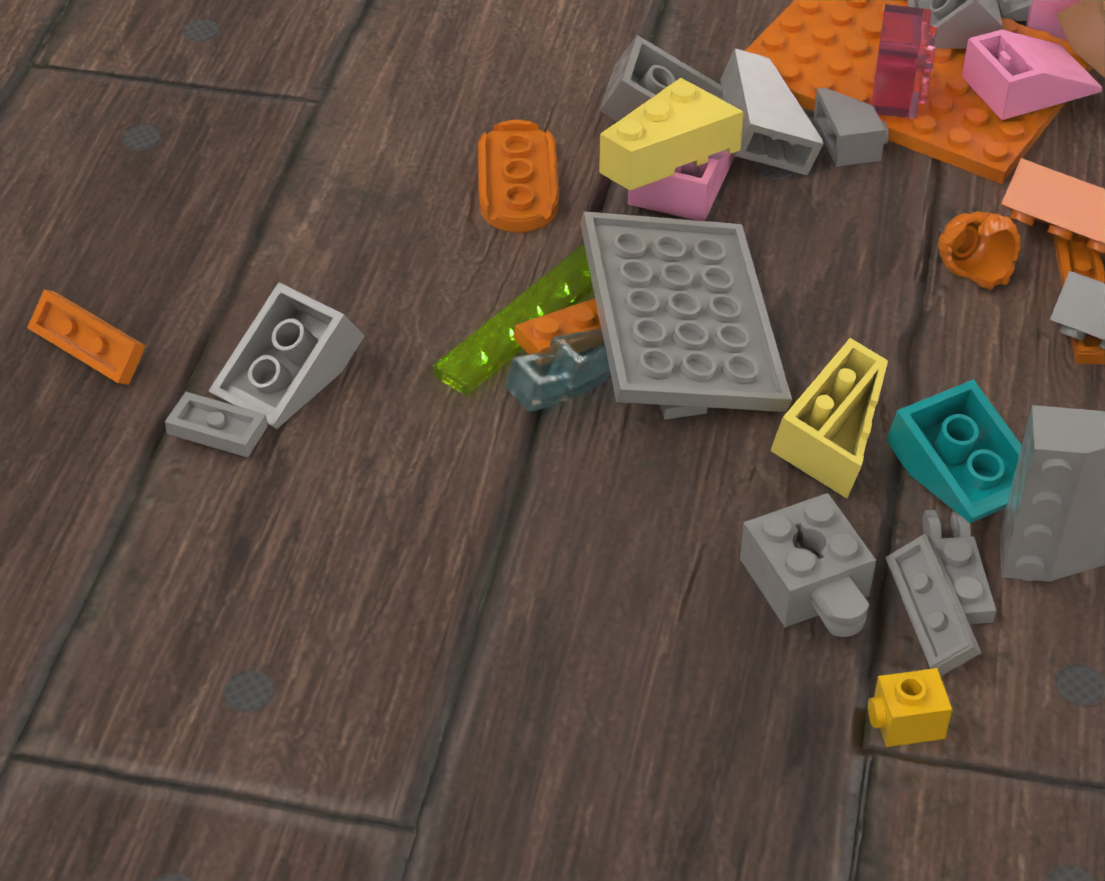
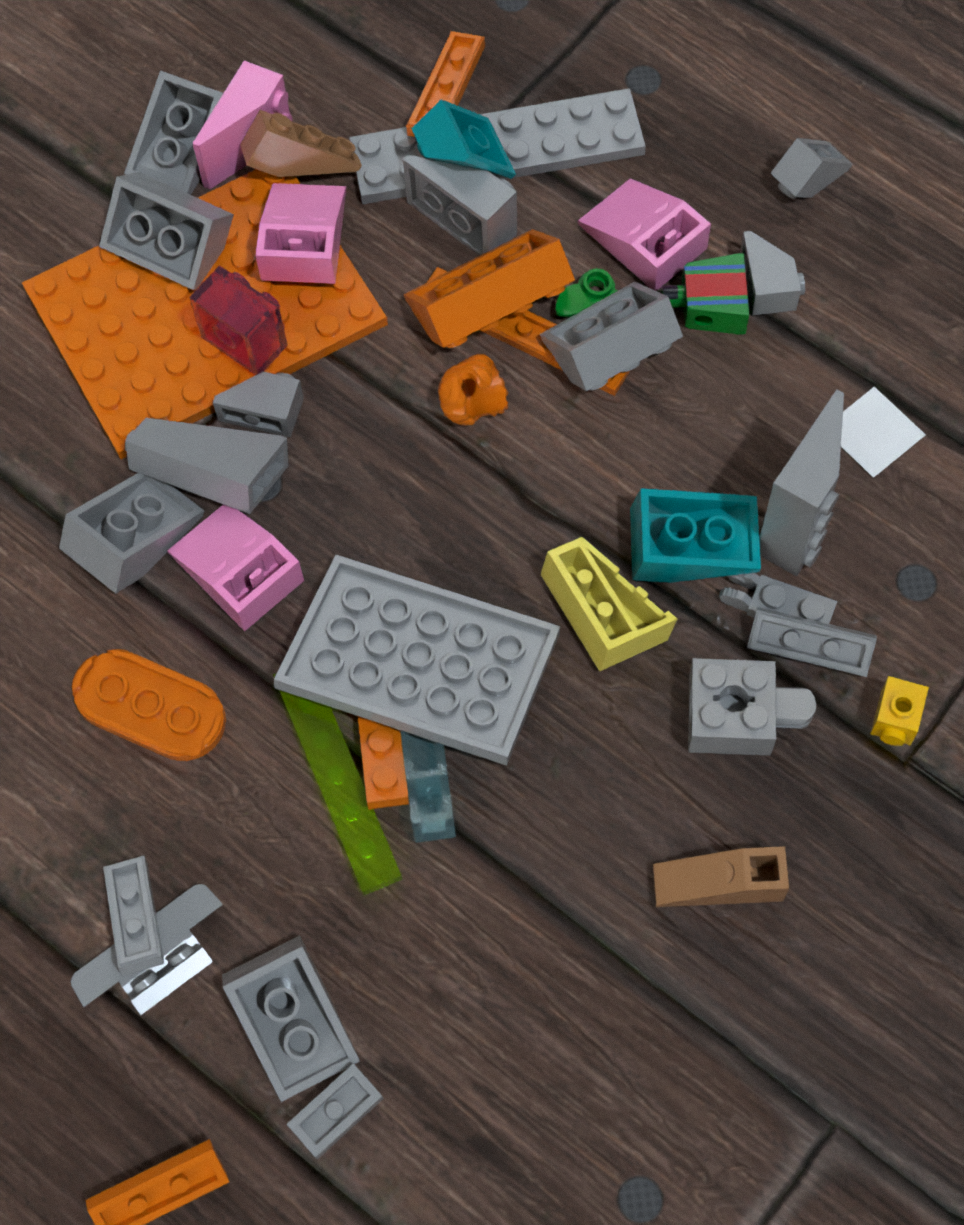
camera: 60 degrees left, 20 degrees up
light yellow wedge [599,78,744,191] -> none
none -> light grey plate [71,884,223,1015]
none -> light grey tile [103,855,165,976]
none -> medium nougat slope [653,846,789,907]

